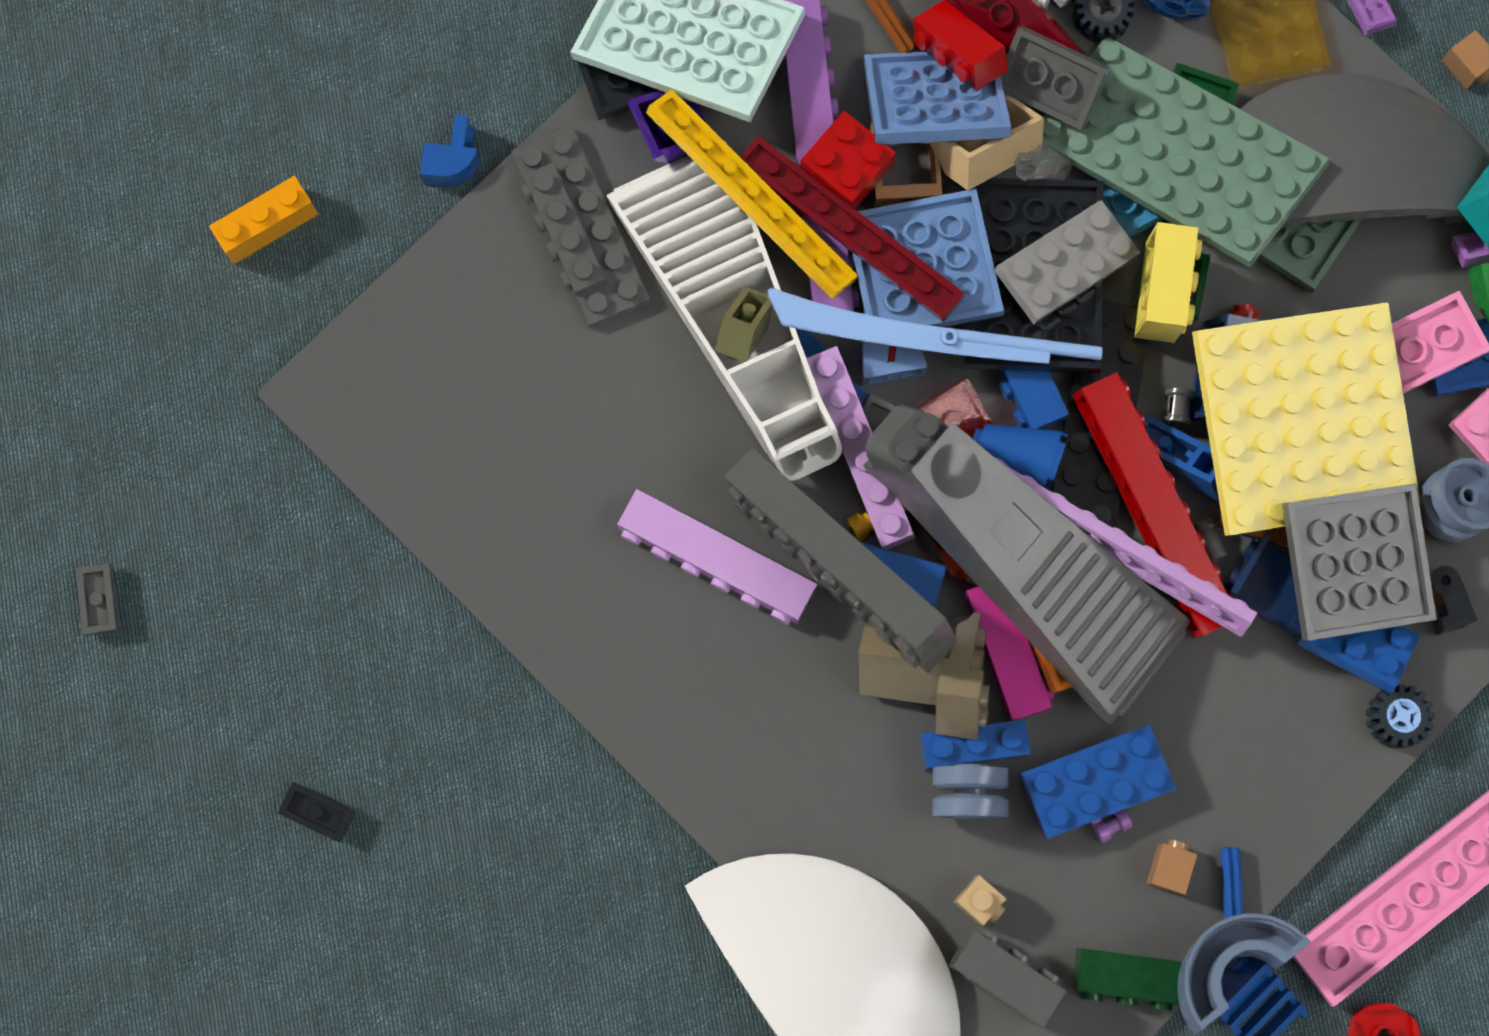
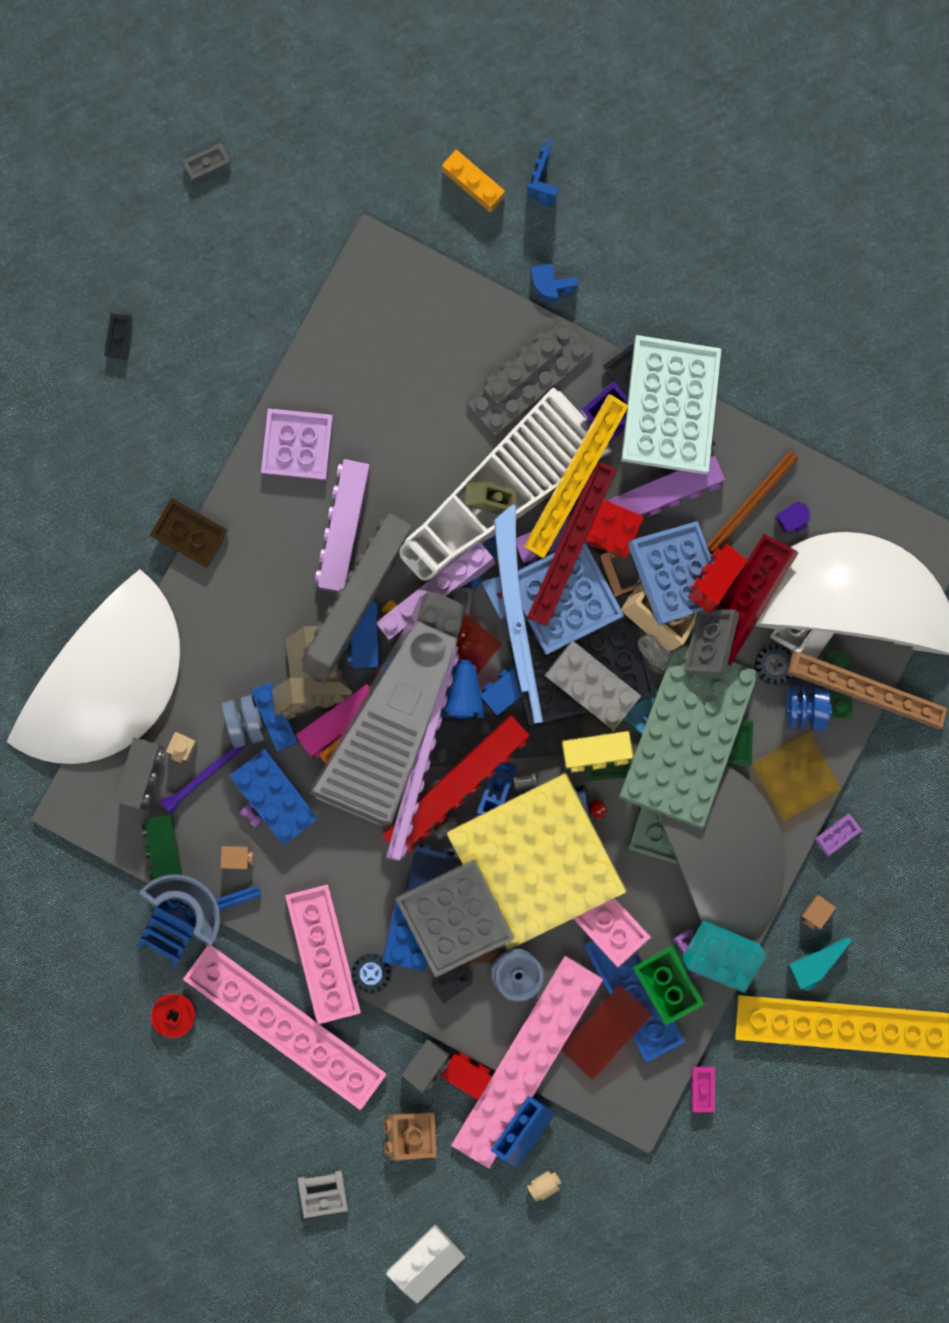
camera: 75 degrees right, 5 degrees up
none -> dark brown plate [150,498,228,568]
none -> dark purple piece [160,741,248,815]
none -> lavender plate [261,408,333,480]
none -> bright pink plate [285,884,361,1024]
none -> blue plate [526,140,559,207]

